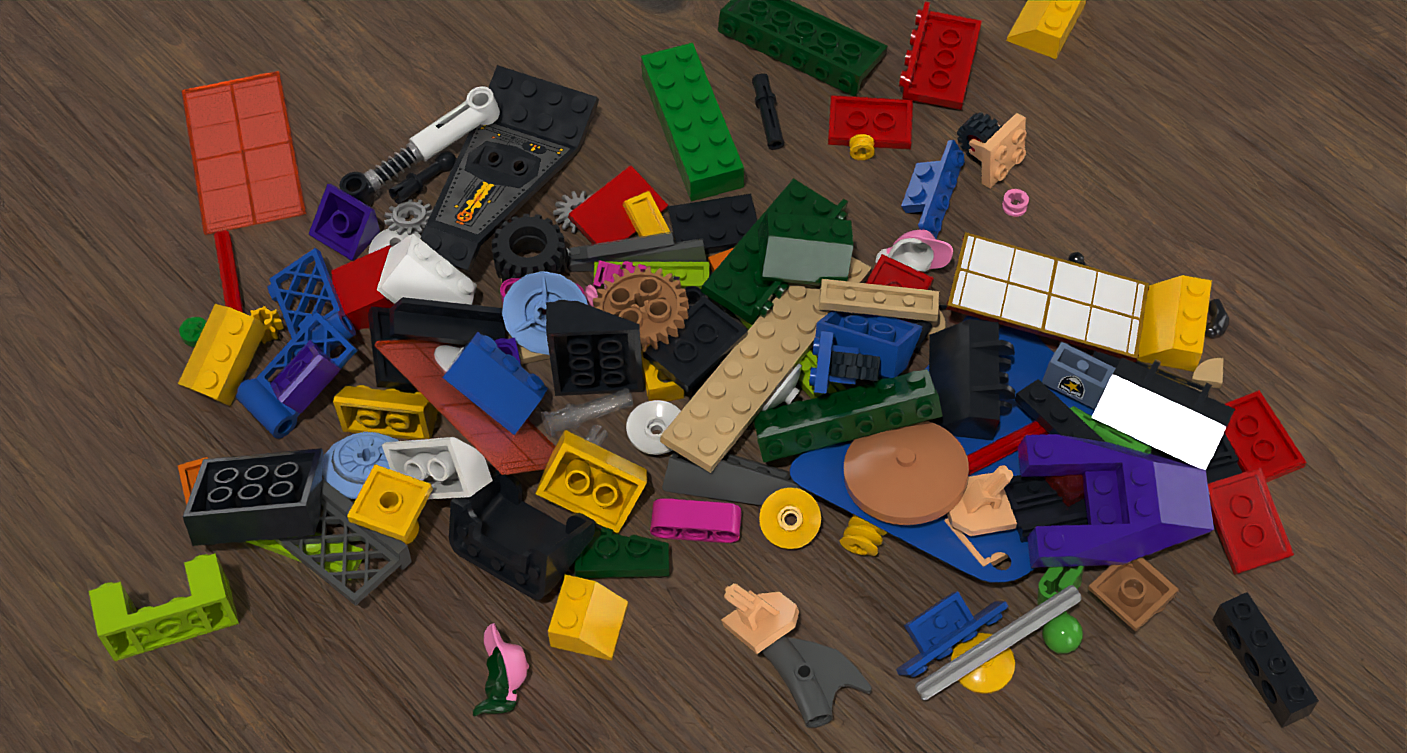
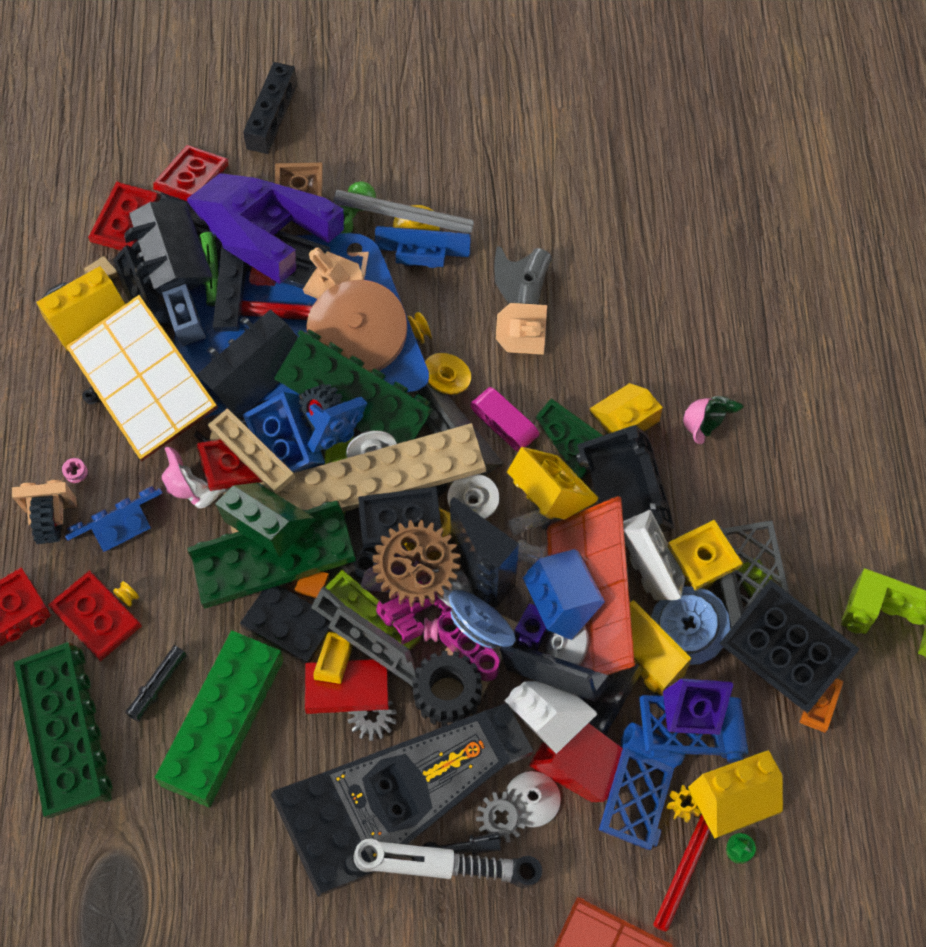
camera: 140 degrees left, 5 degrees up
dark purple slope [308,184,380,261] -> none

